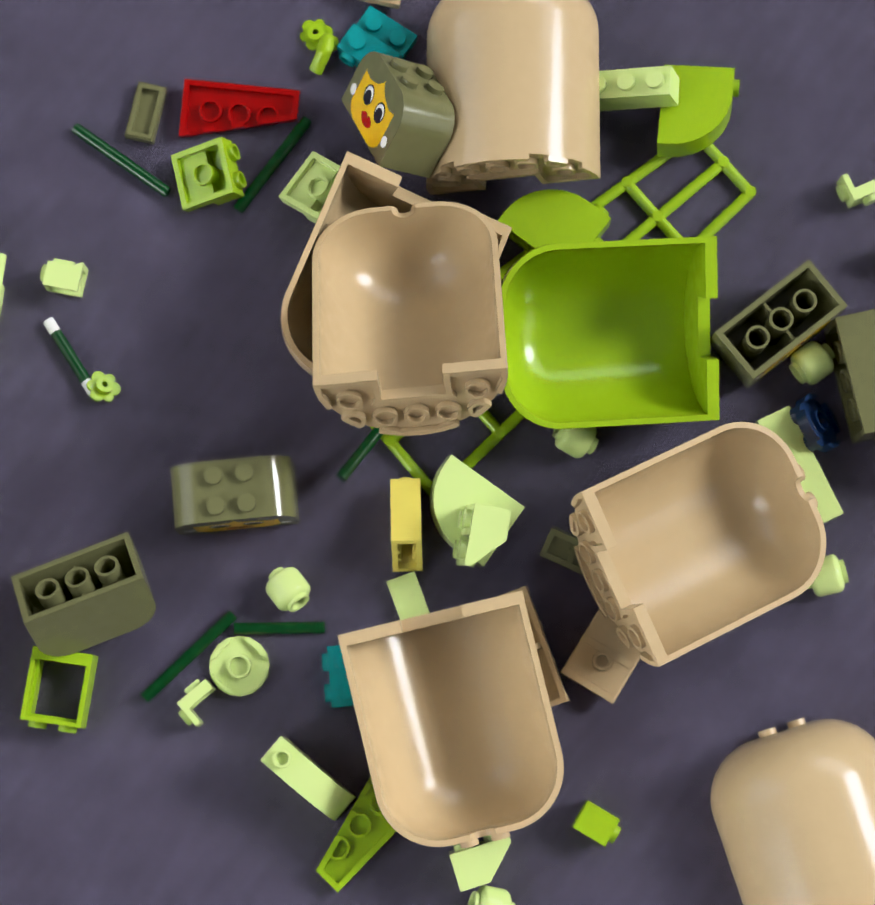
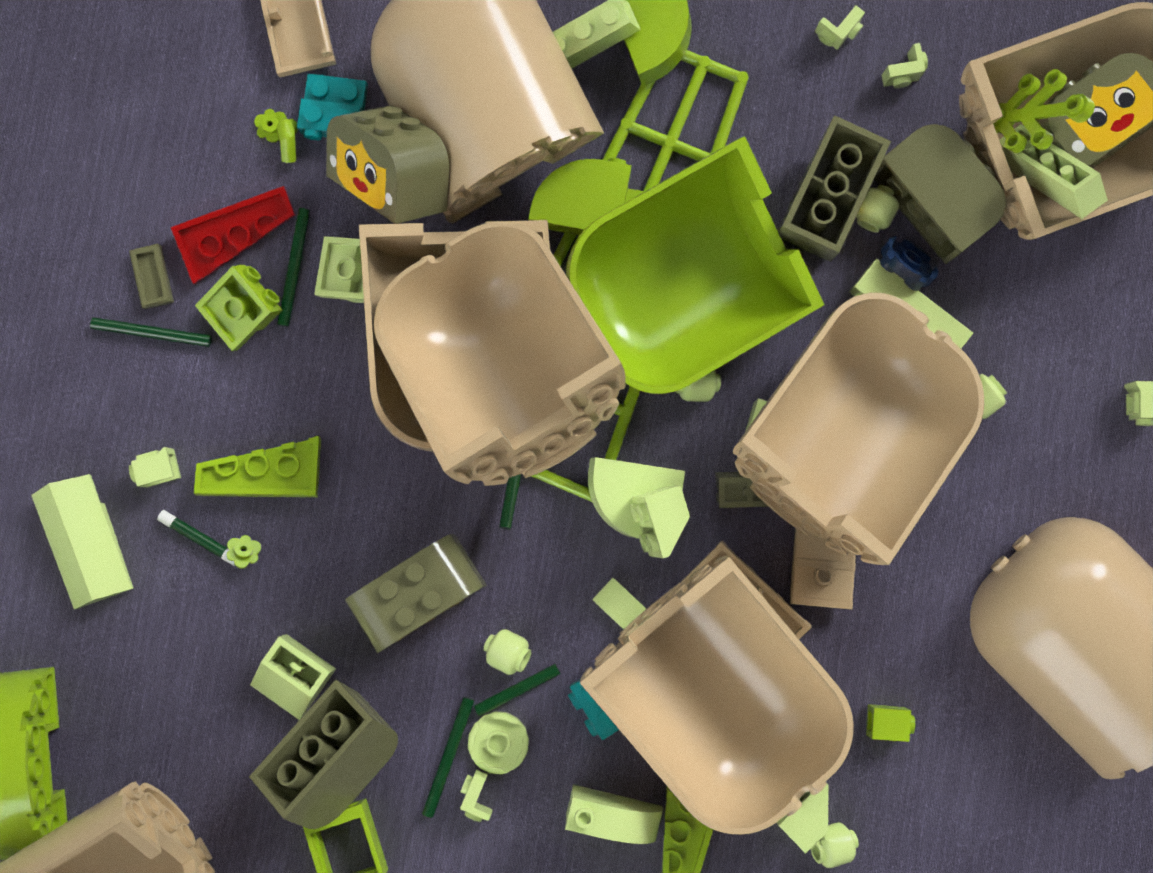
camera: 25 degrees left, 5 degrees up
light yellow slope [390,477,423,572] -> none
none -> lime wing [194,436,321,497]
none -> yellowish green slope [250,634,336,720]

